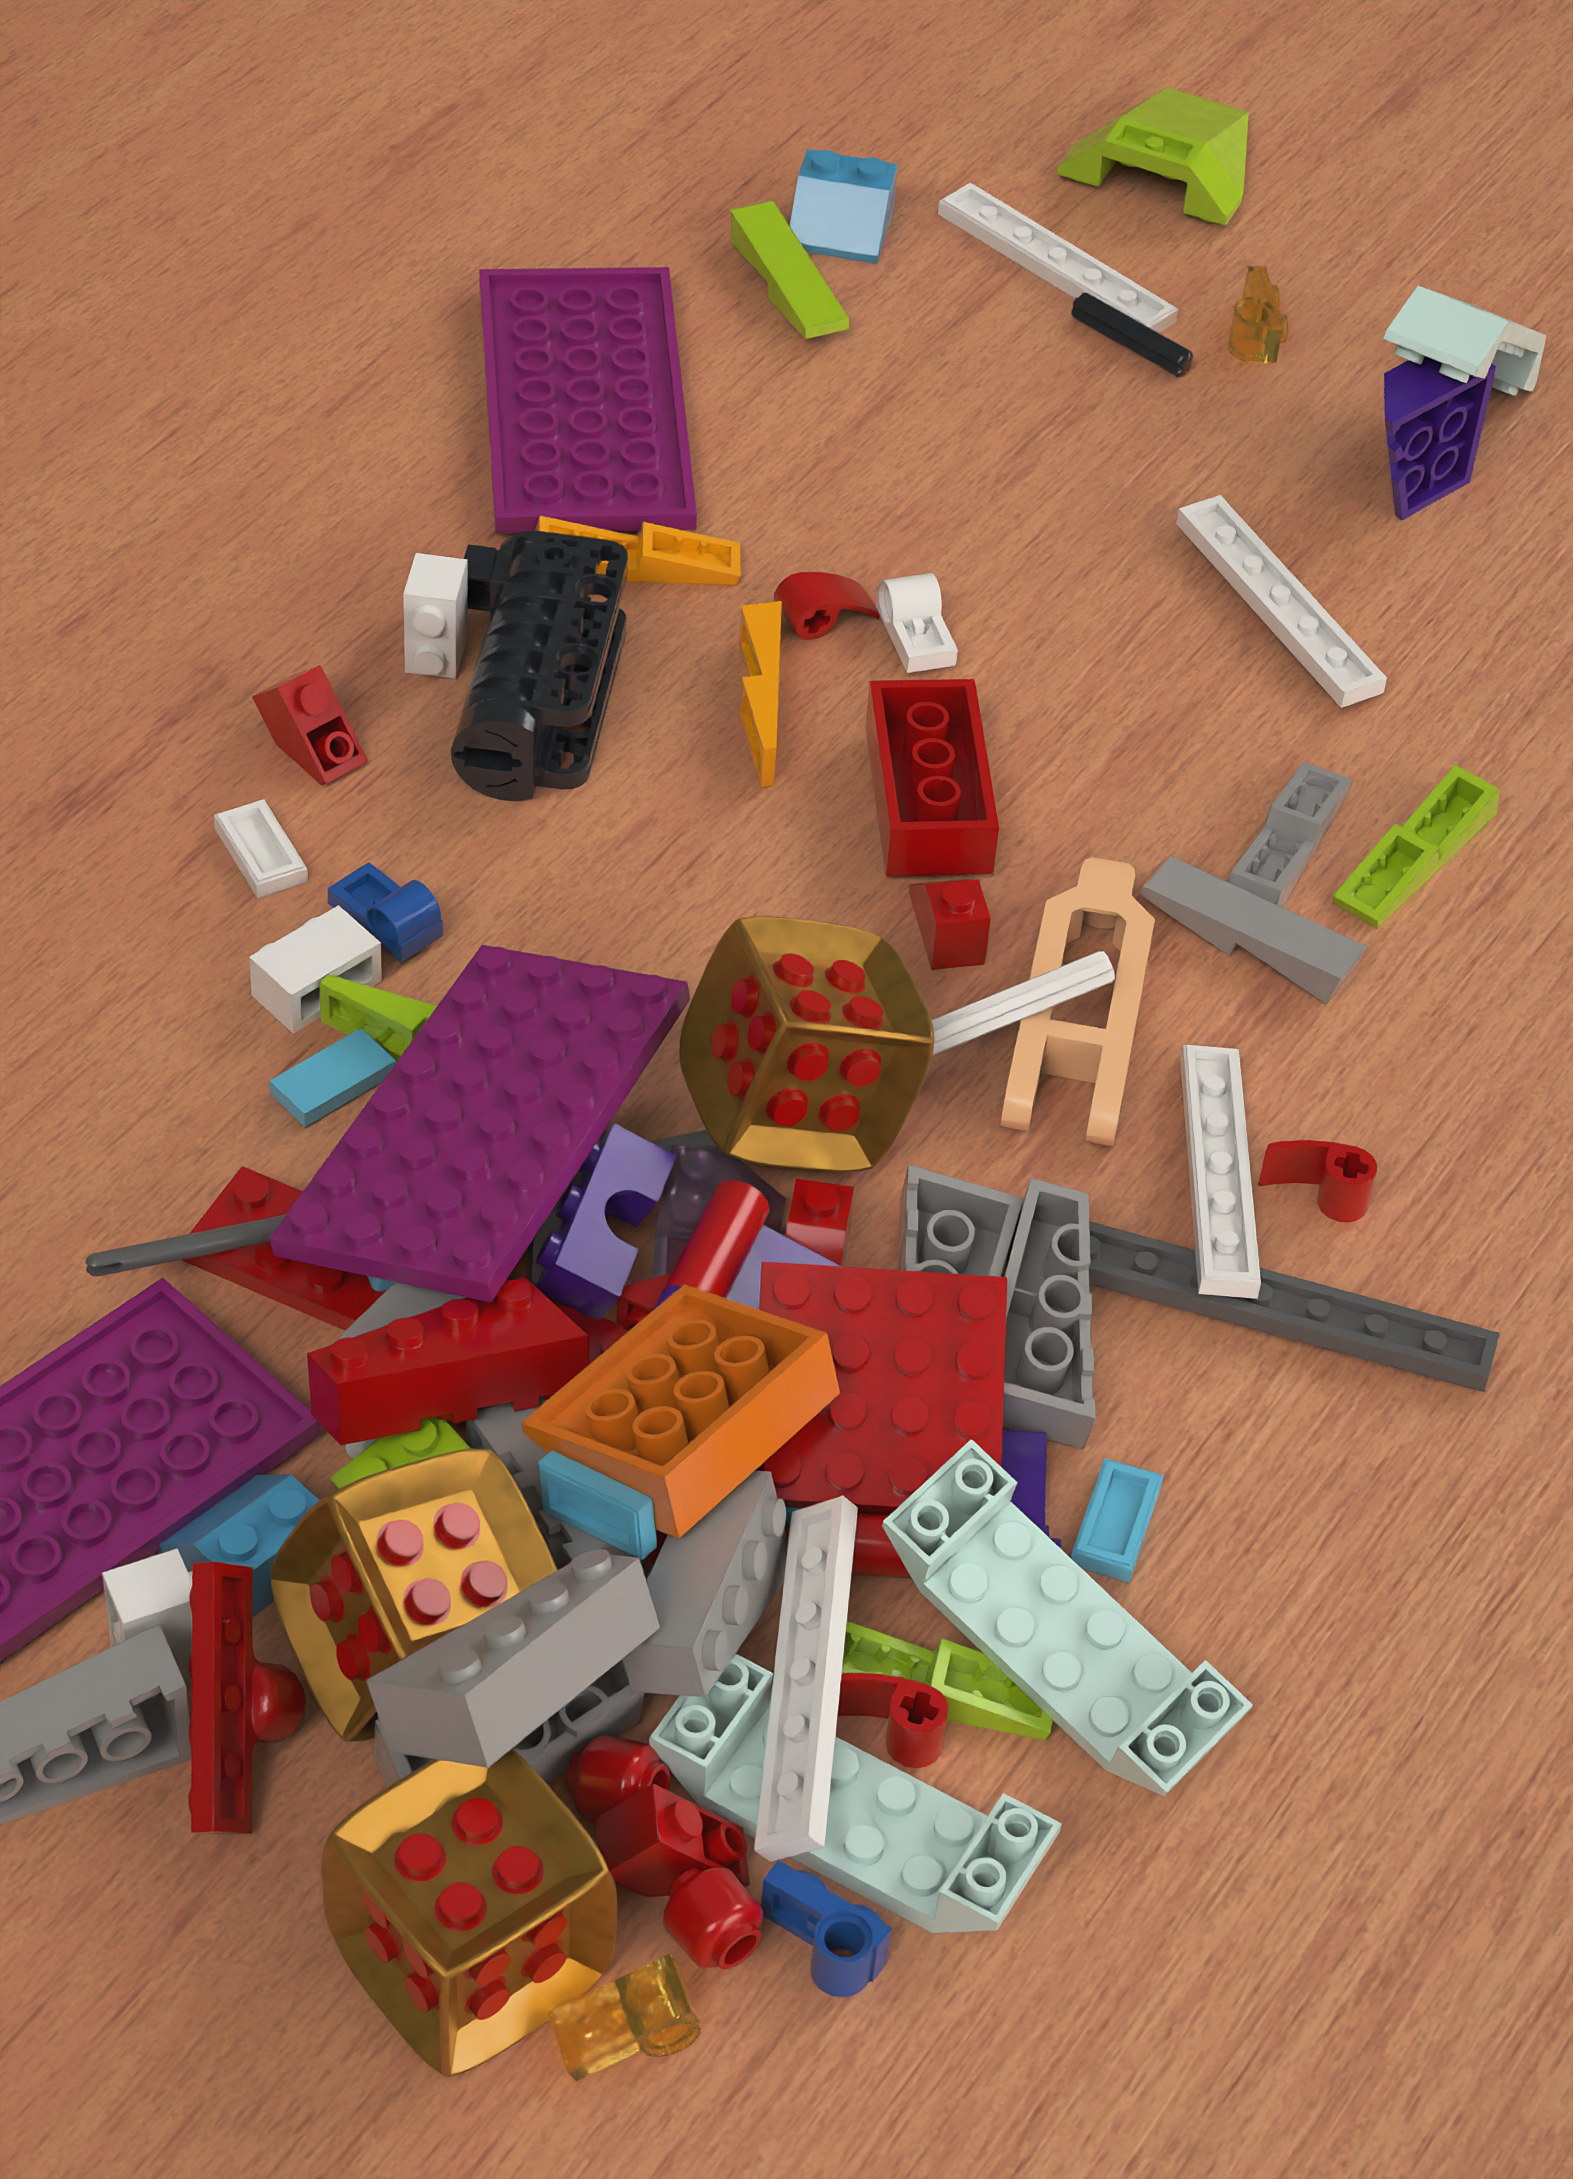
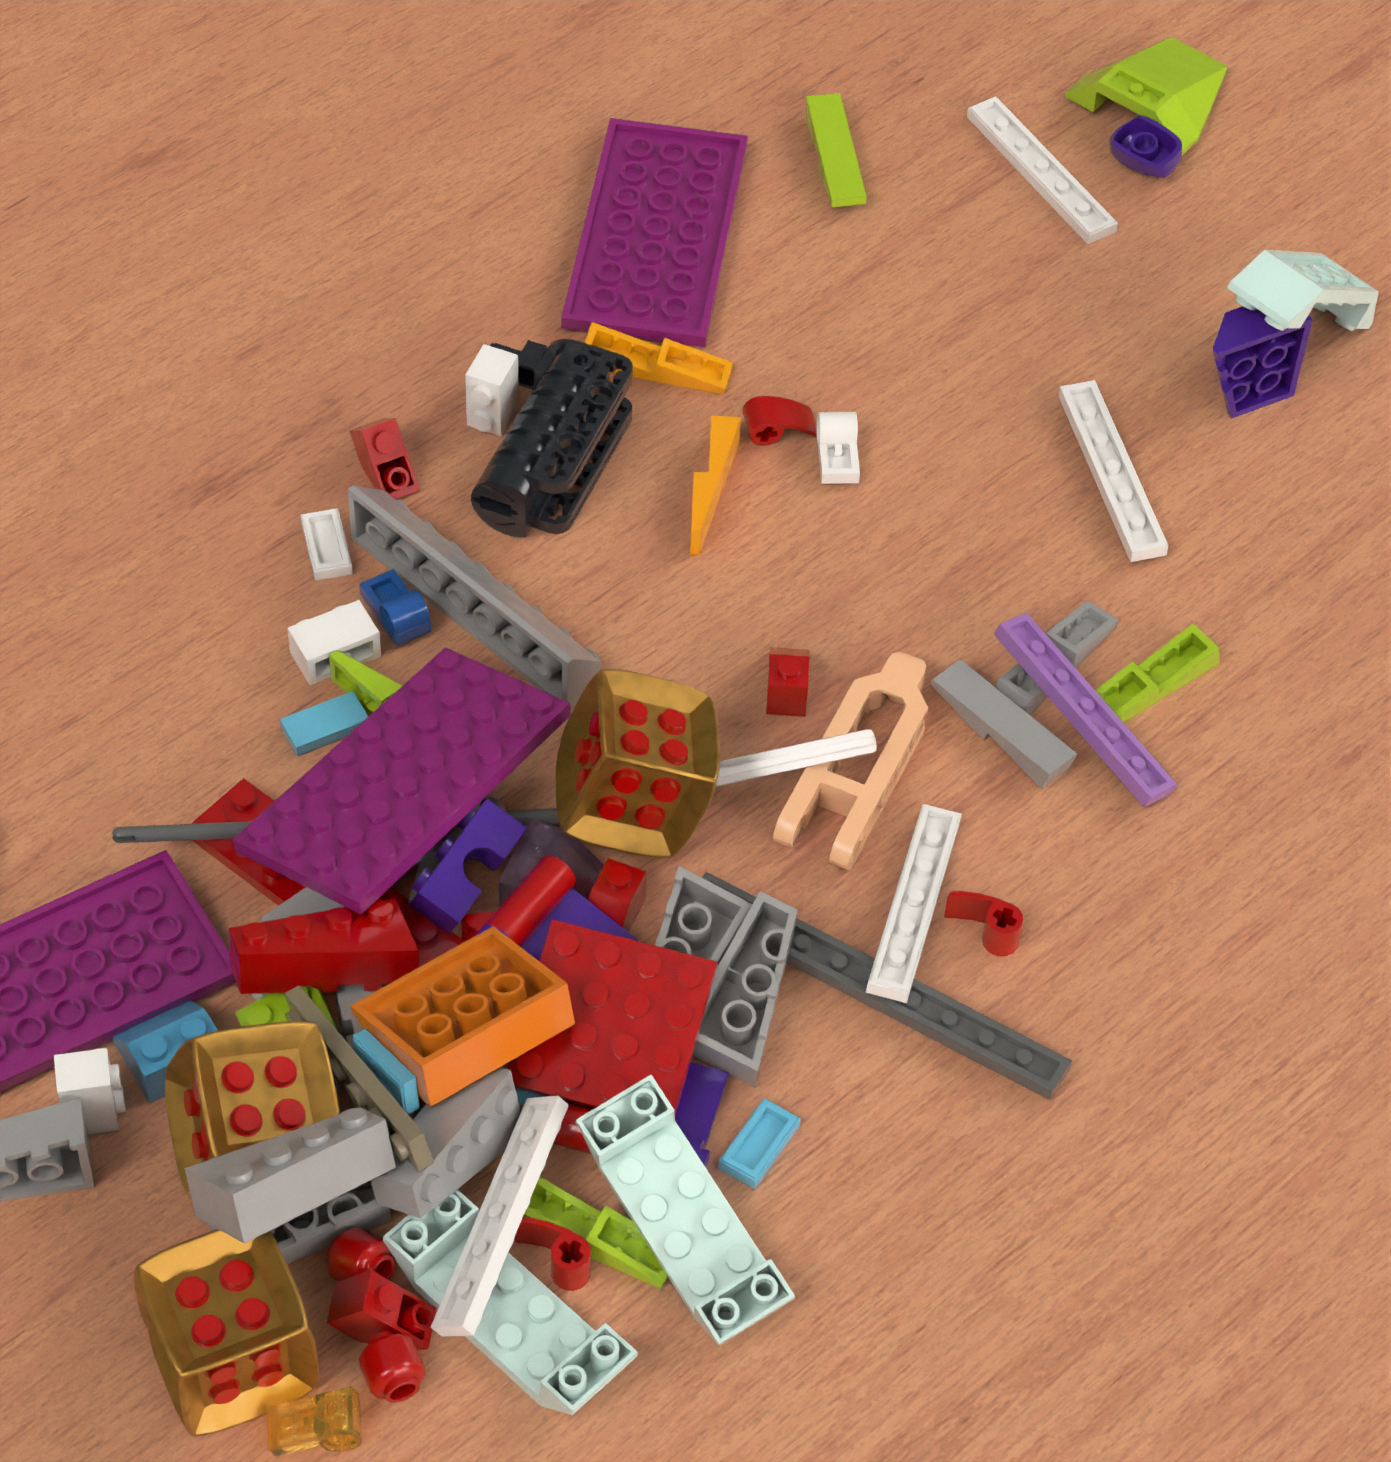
camera: 15 degrees right, 5 degrees up
red plate [188,1561,306,1835] -> none
blue plate [761,1860,892,1997] -> none
slope [789,149,898,264] -> none
red brick [865,679,999,876] -> none
black axle [1071,293,1193,376] -> none
clear yellow plate [1228,266,1288,363] -> none
none -> dark tan plate [284,985,434,1172]
none -> light grey slope [348,485,601,709]
none -> medium lavender plate [994,613,1177,807]
none -> dark purple piece [1110,115,1182,178]

